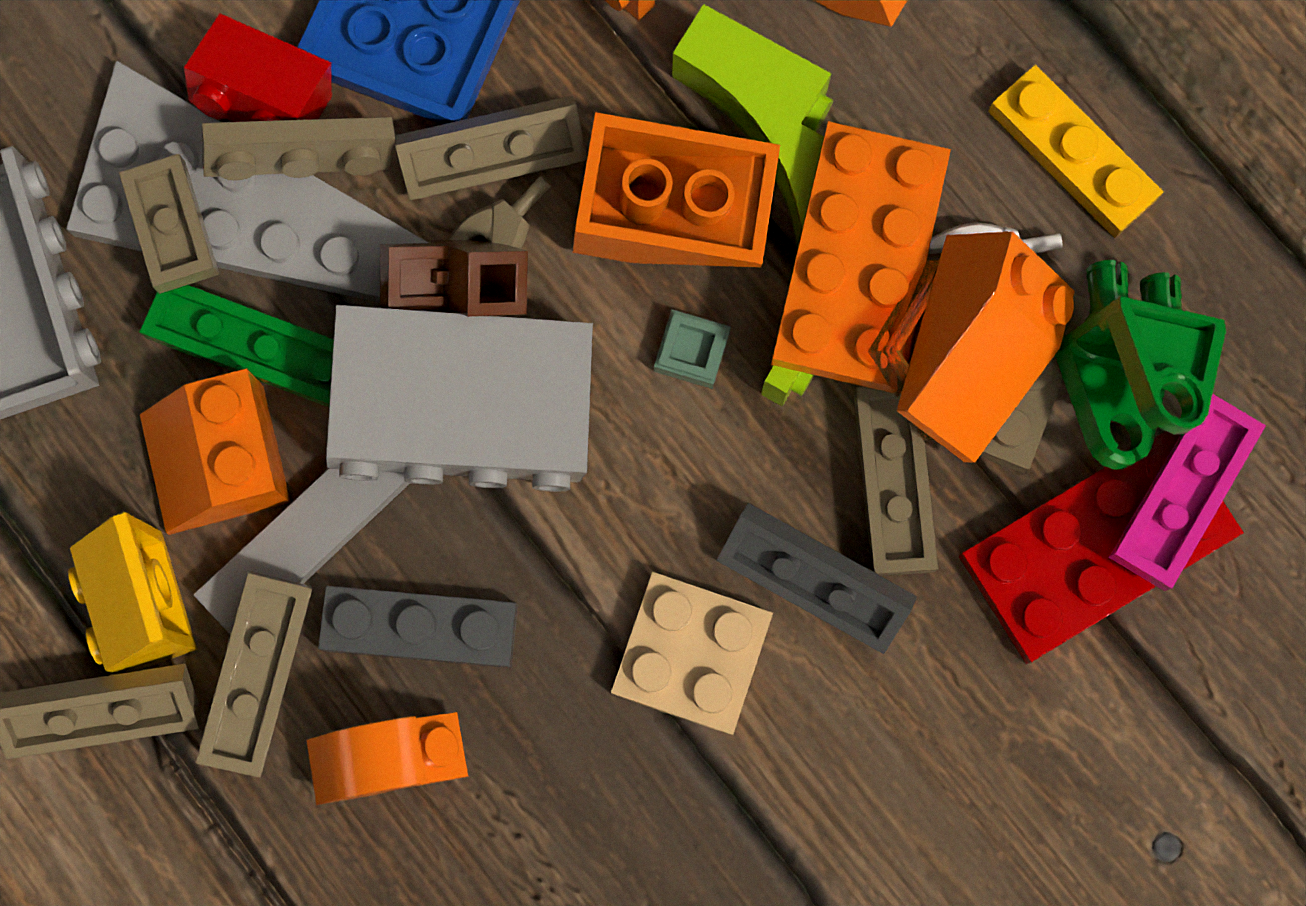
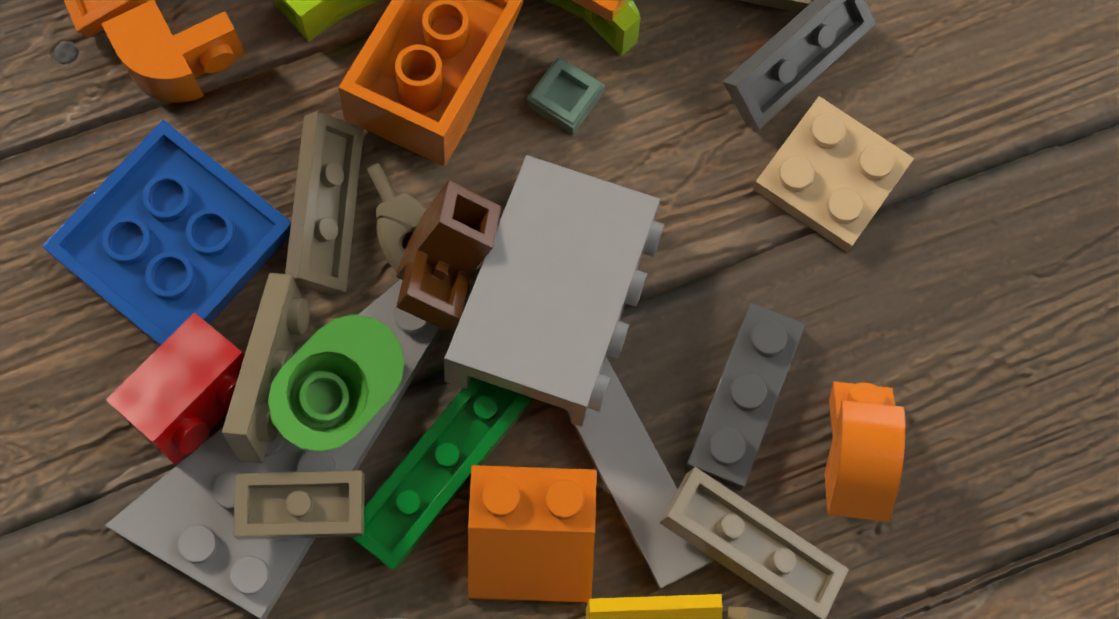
camera: 75 degrees left, 5 degrees down
none -> bright green piece [268,314,405,452]

